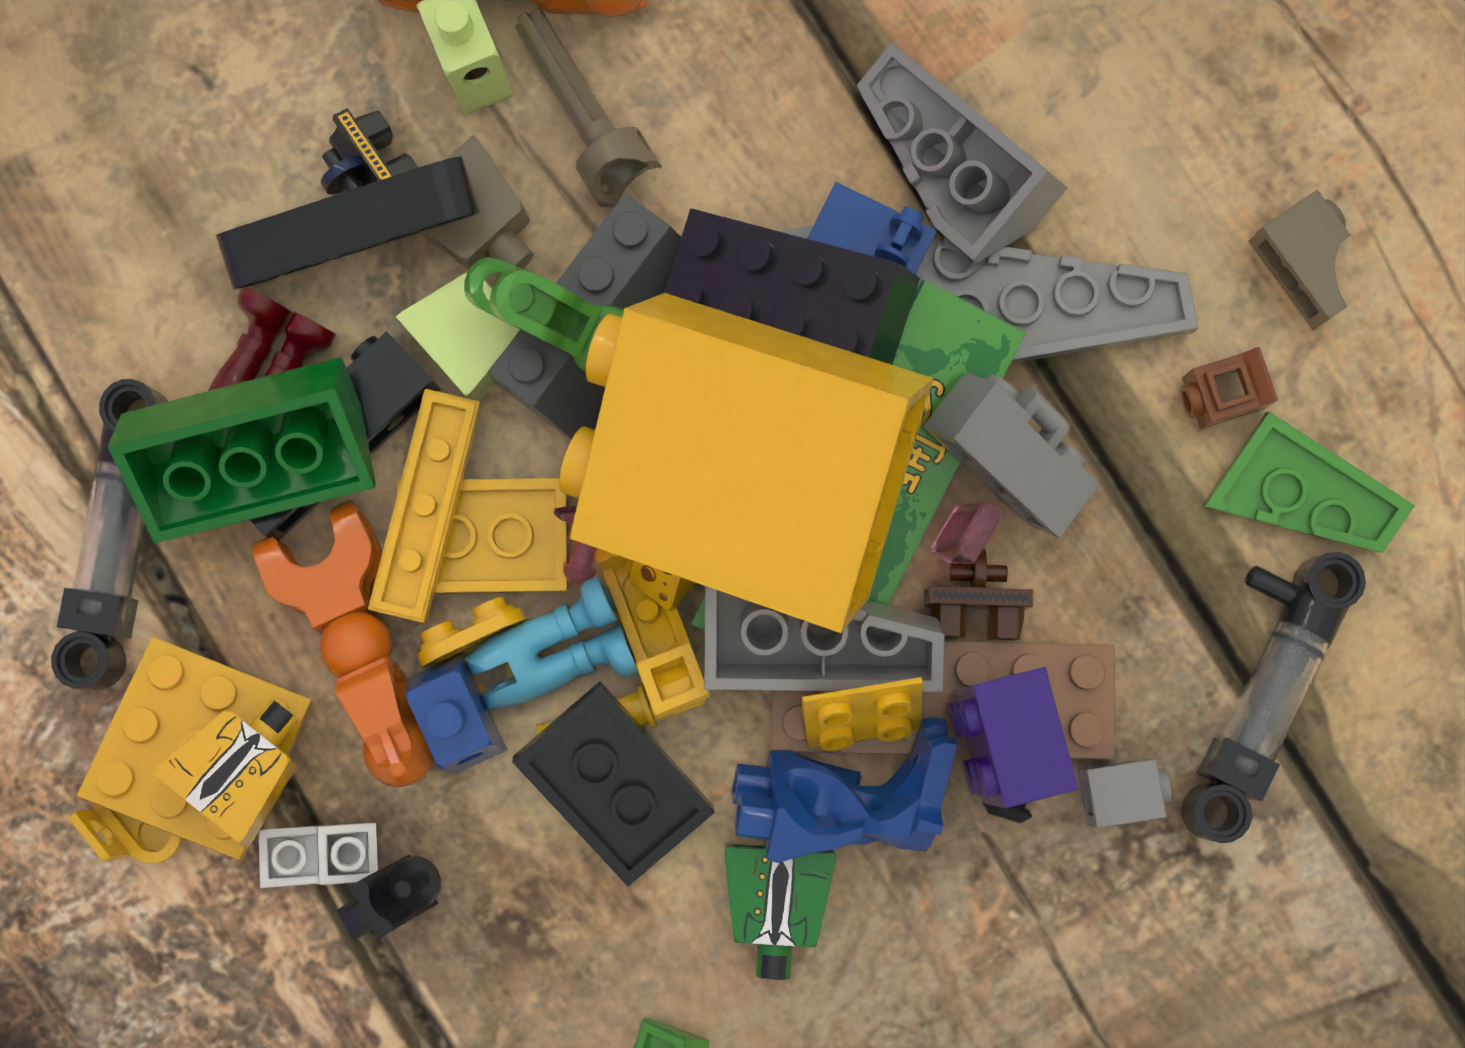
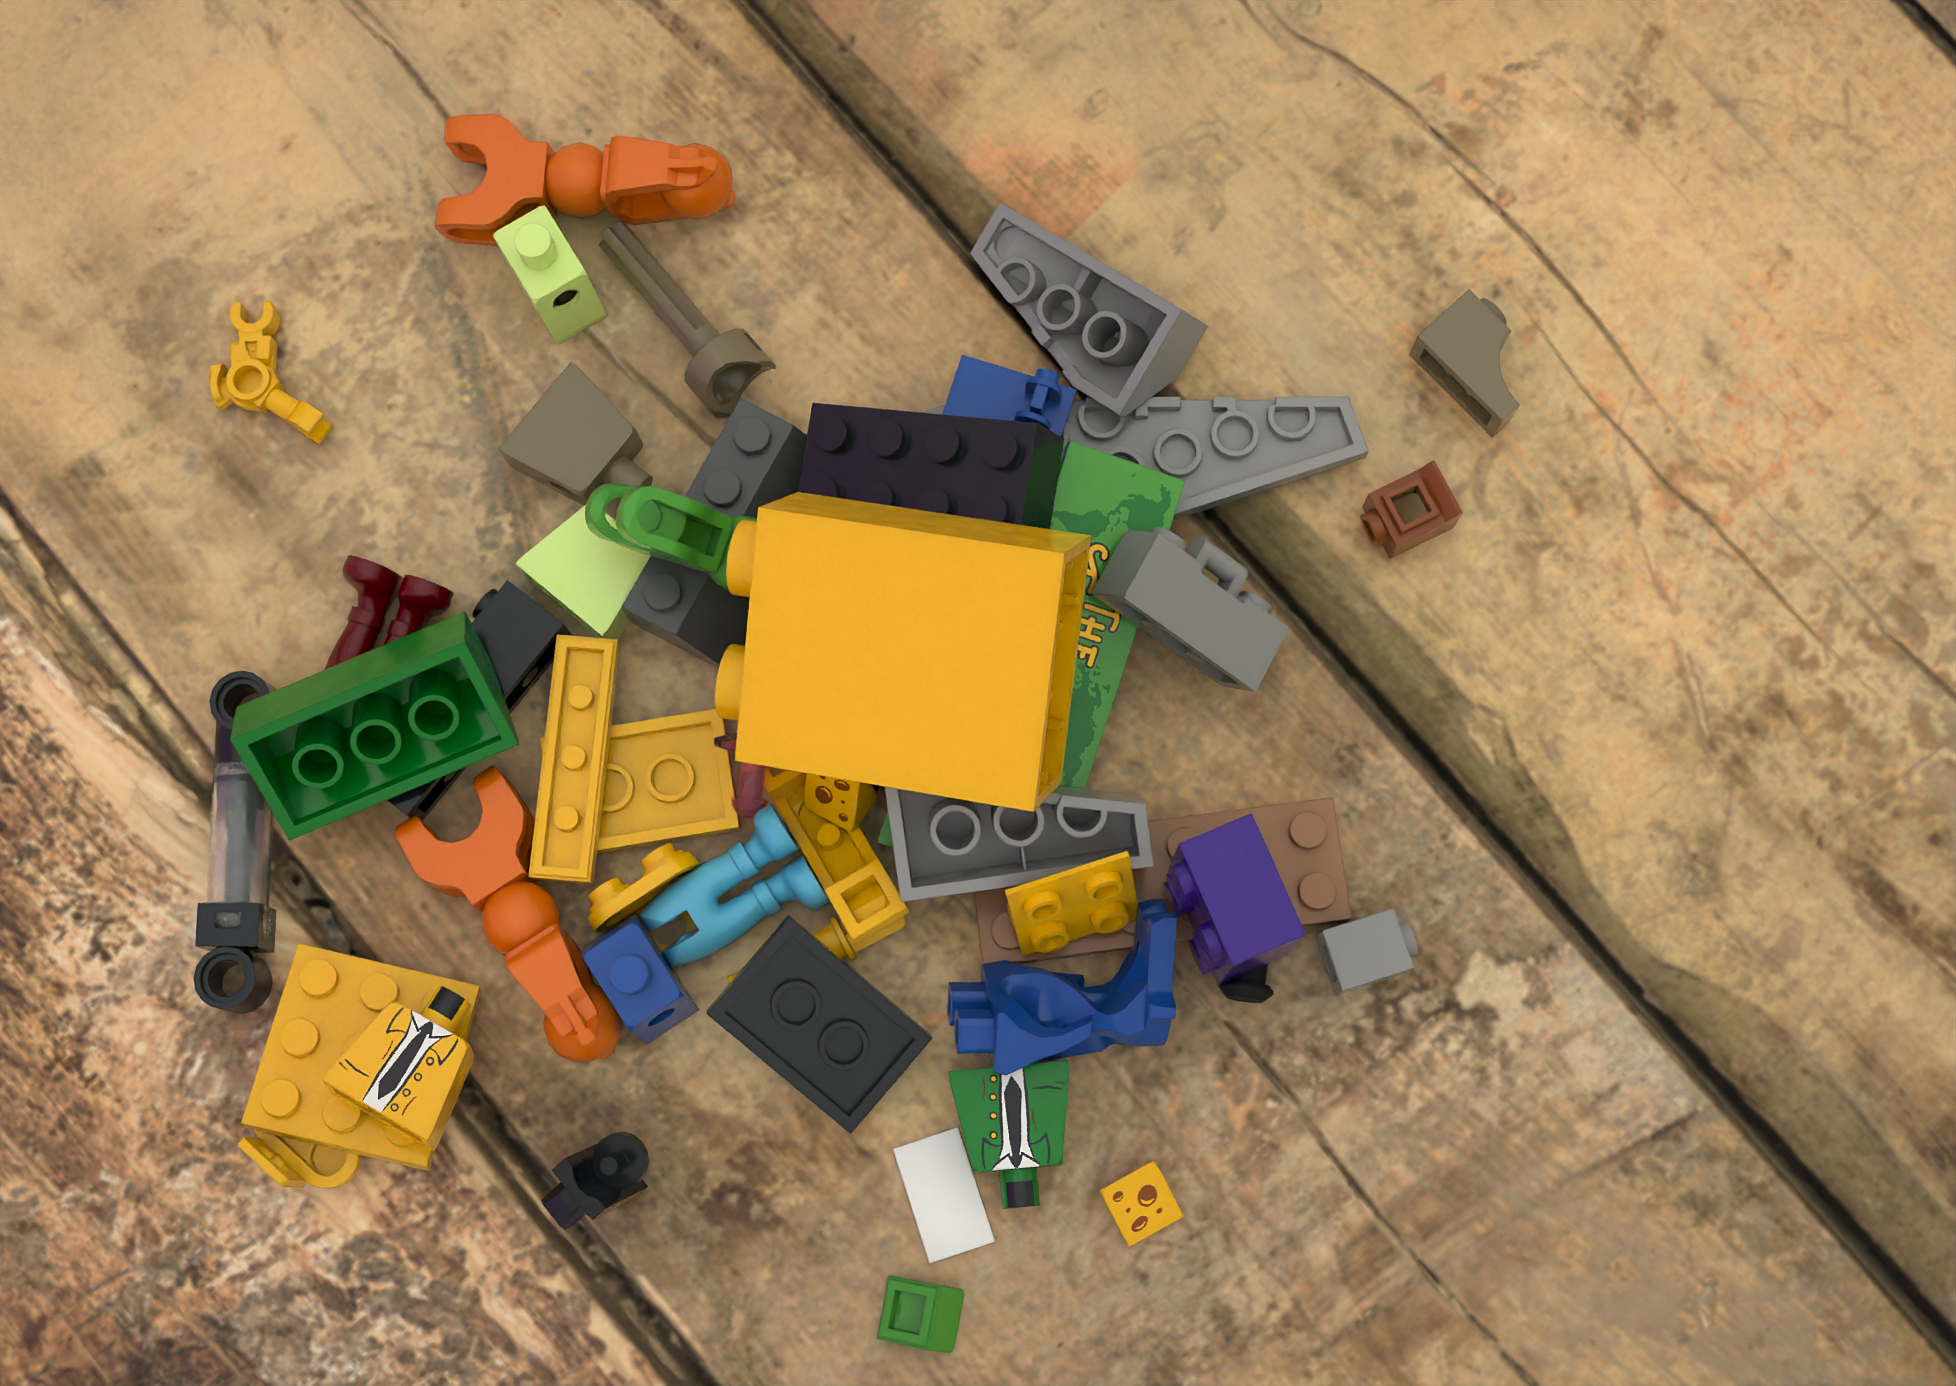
camera: 10 degrees left, 5 degrees down
black beam [216,156,480,290] -> none
white slope [258,823,378,888] -> none
pearl dark grey hips [320,108,419,195] -> none
reddish brown hips [924,548,1033,640] -> none
clear pink tile [930,502,1005,563] -> none
piece [1181,552,1366,843] -> none
bright green wing [1202,412,1415,553] -> none
none -> yellow piece [209,301,333,445]
none -> white sticker [893,1127,995,1264]
none -> yellow slope [1098,1160,1184,1247]

